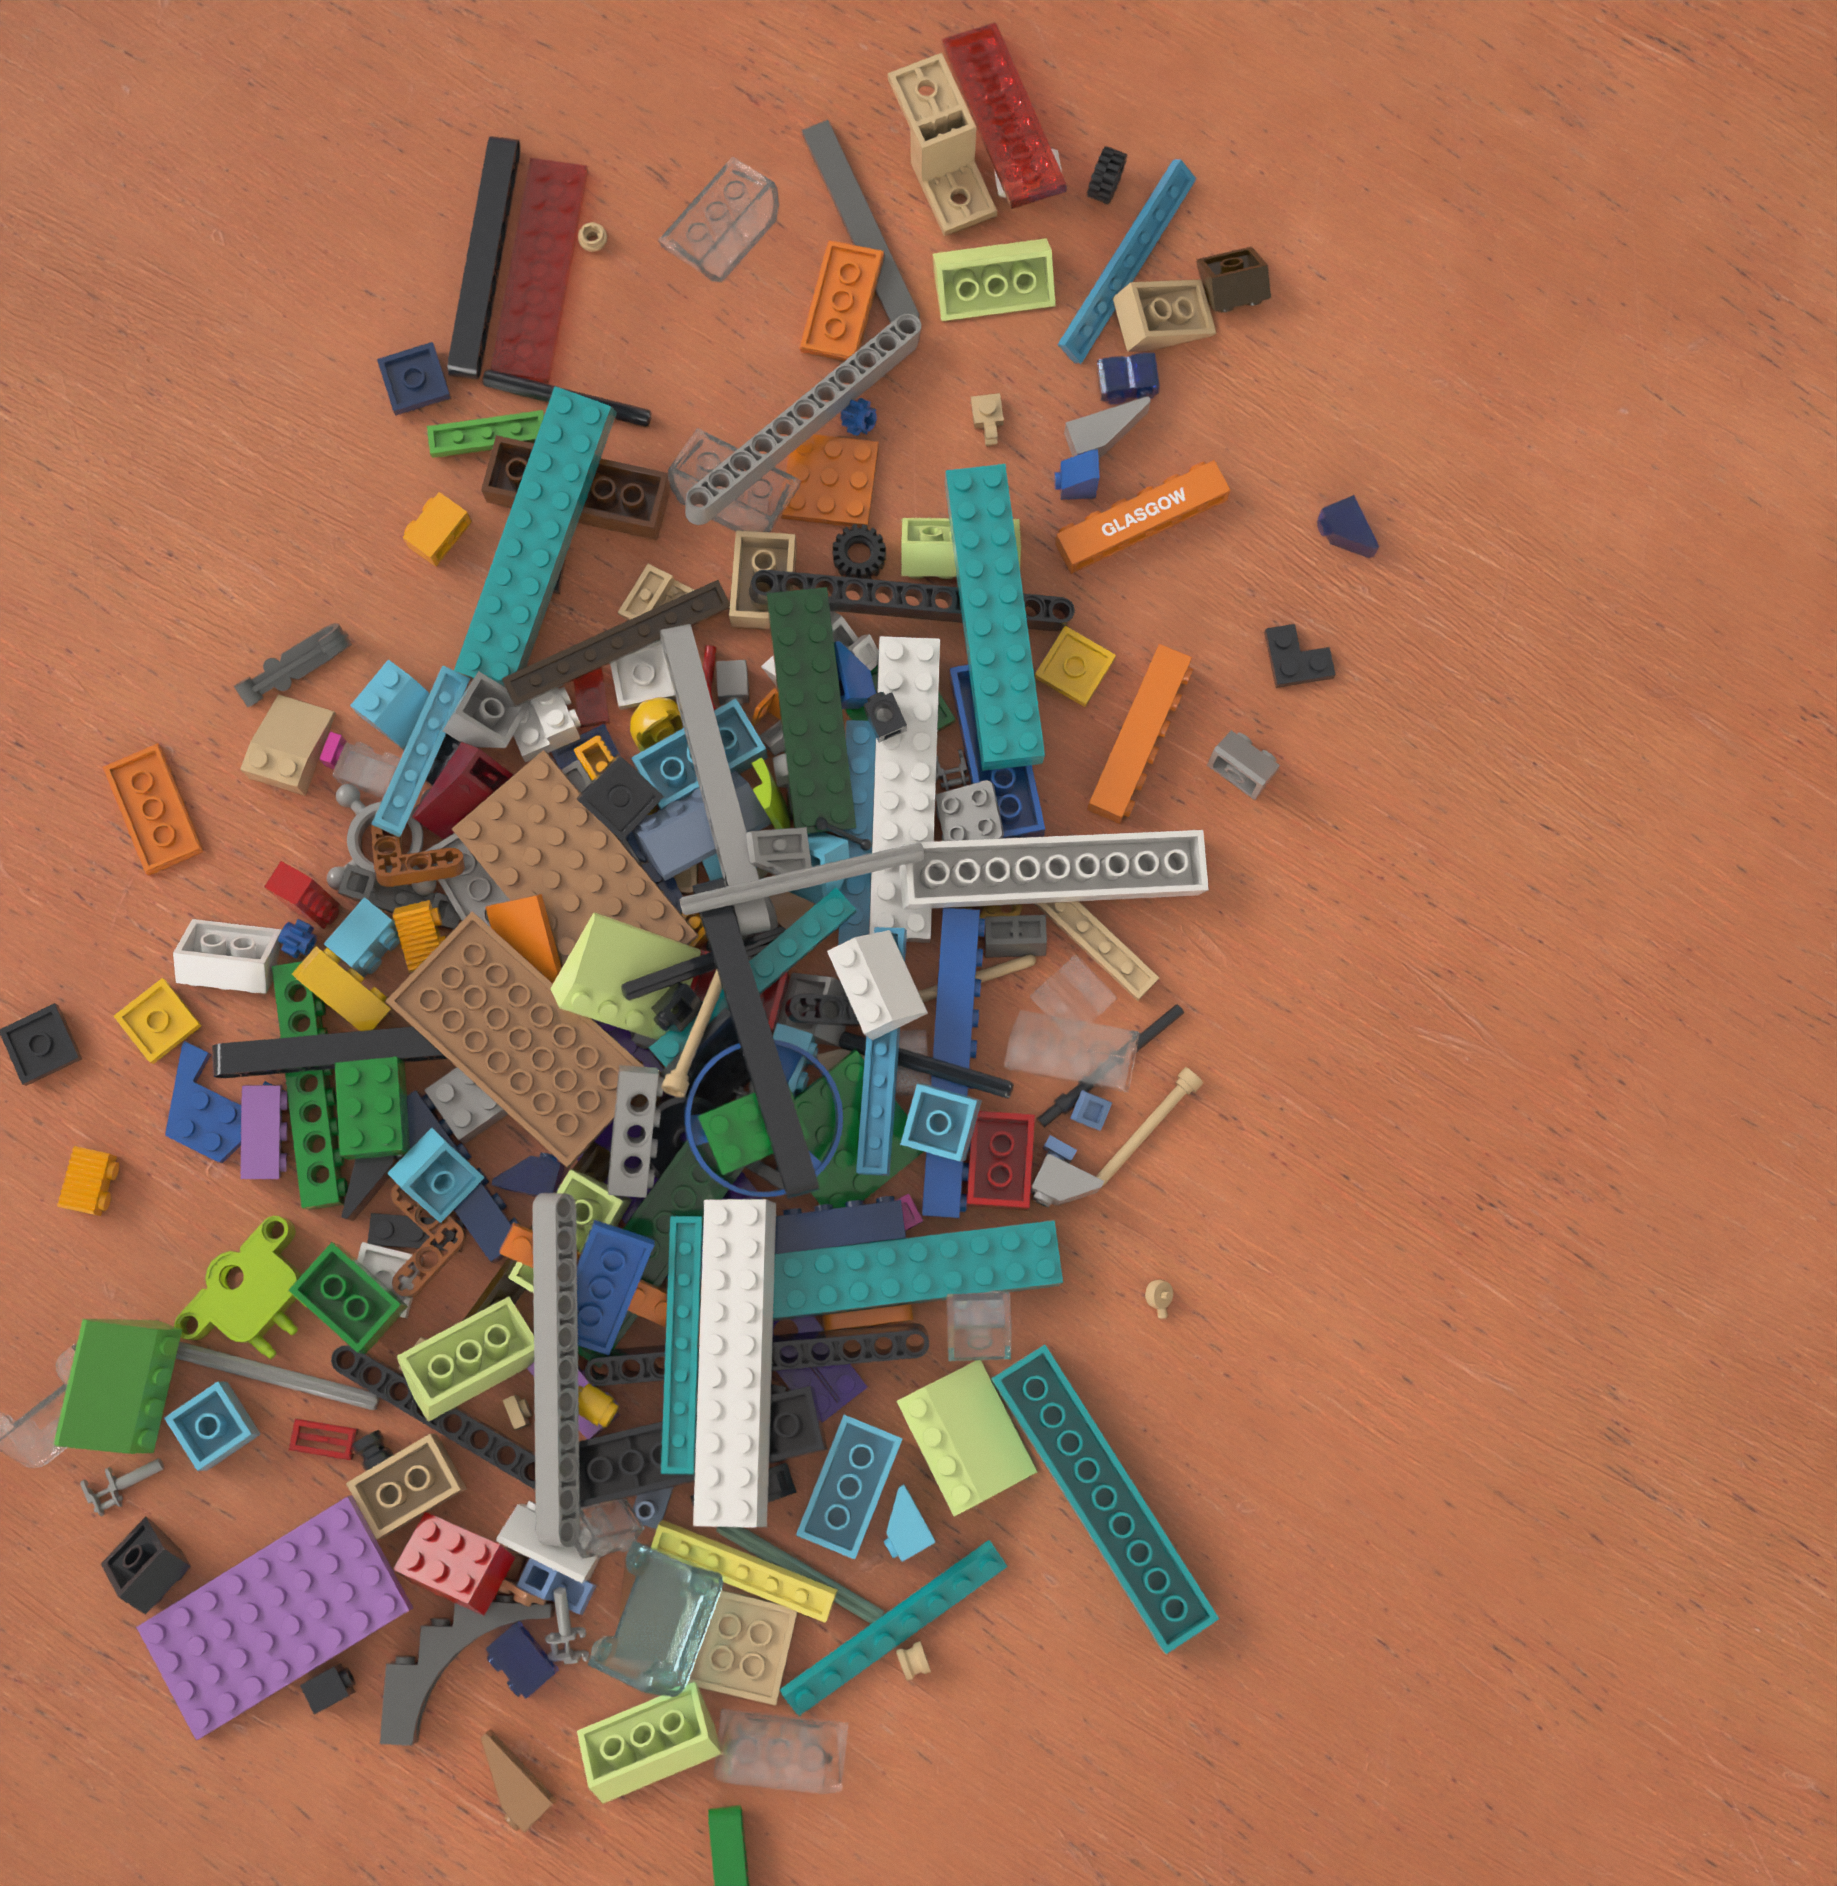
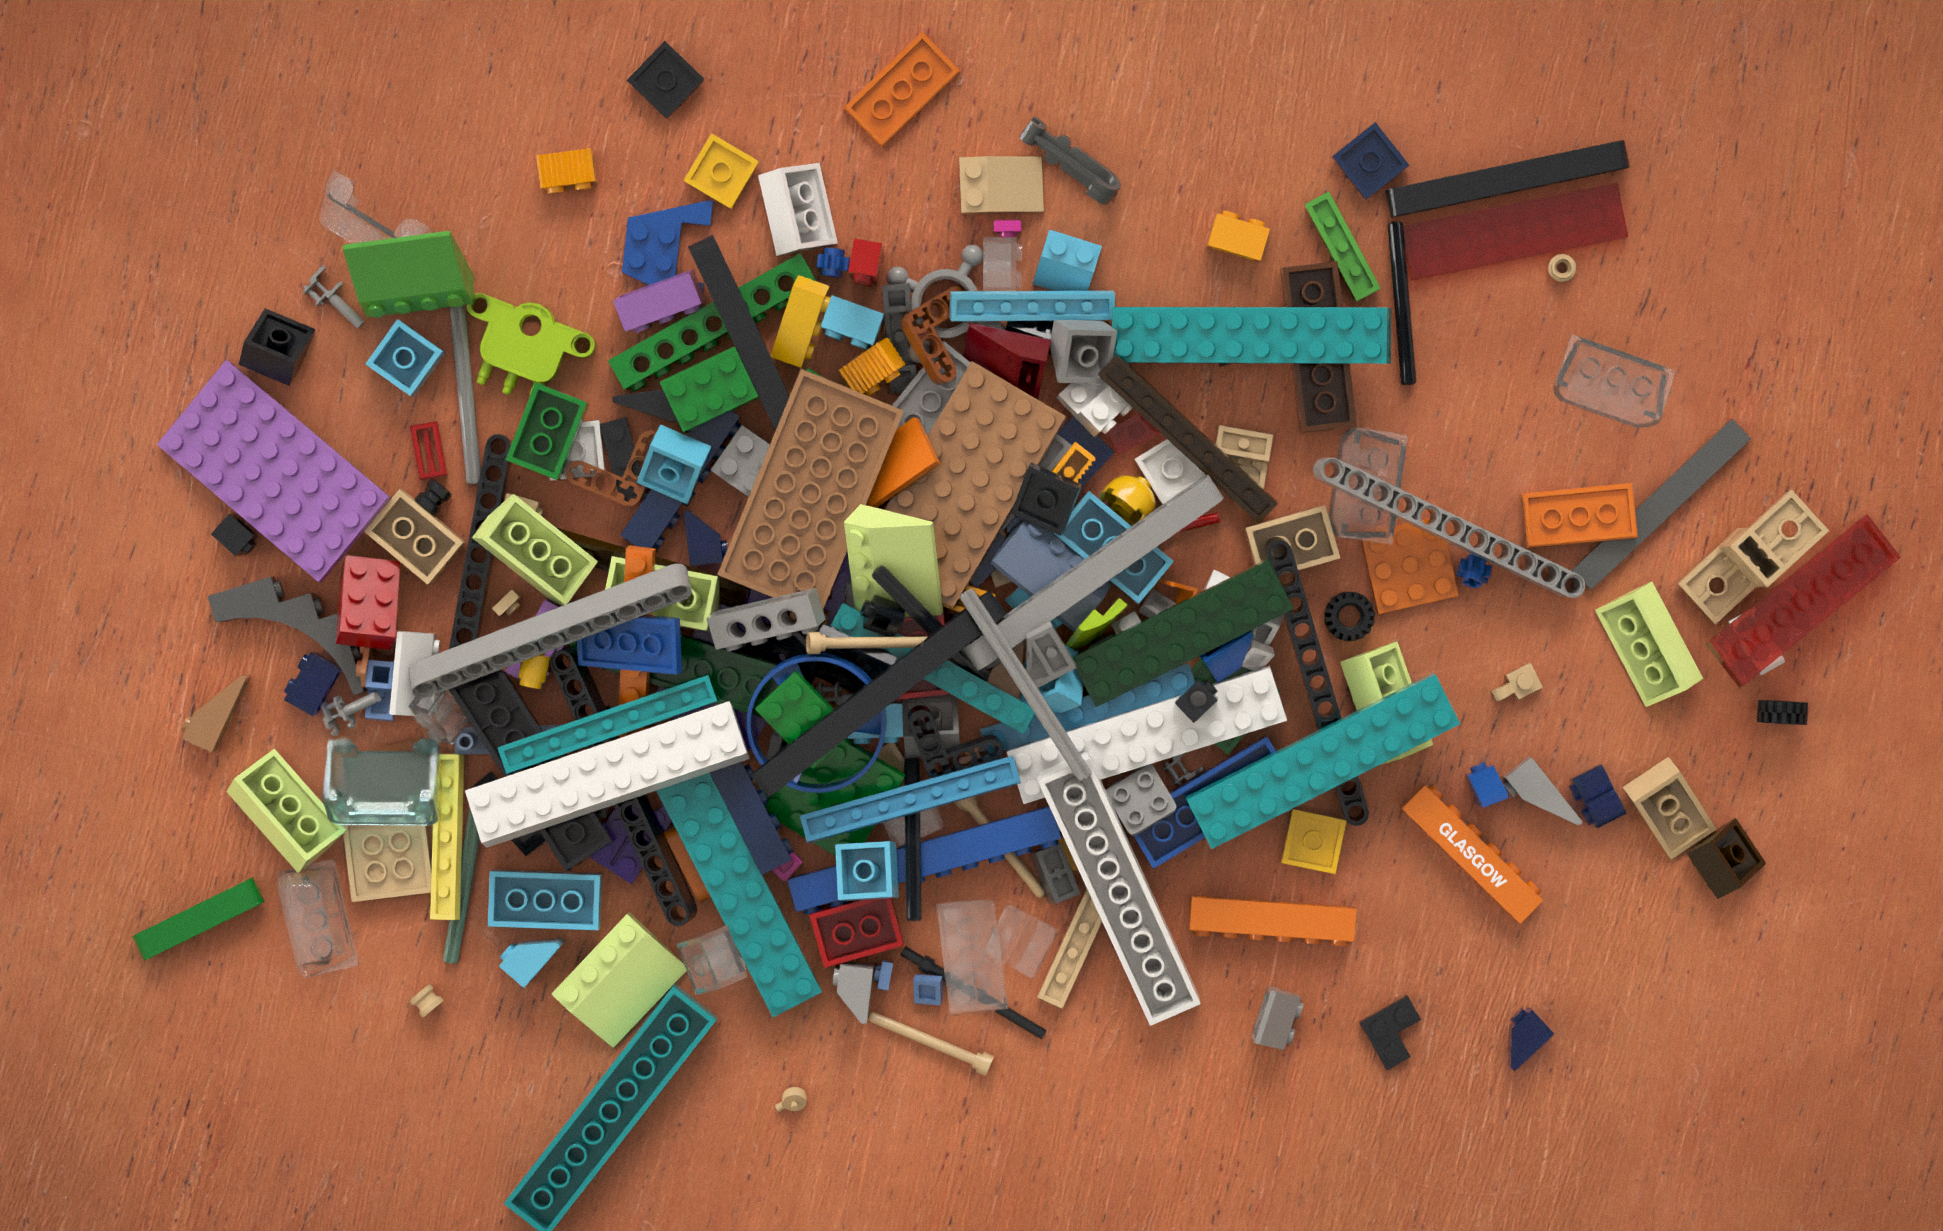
camera: 70 degrees right, 10 degrees up
light grey brick [716,660,750,706] -> none
teal plate [780,1540,1008,1716] -> none
black hinge [815,817,872,851] -> none
white slope [827,930,928,1040] -> none
dark azure plate [1057,159,1196,364] -> none

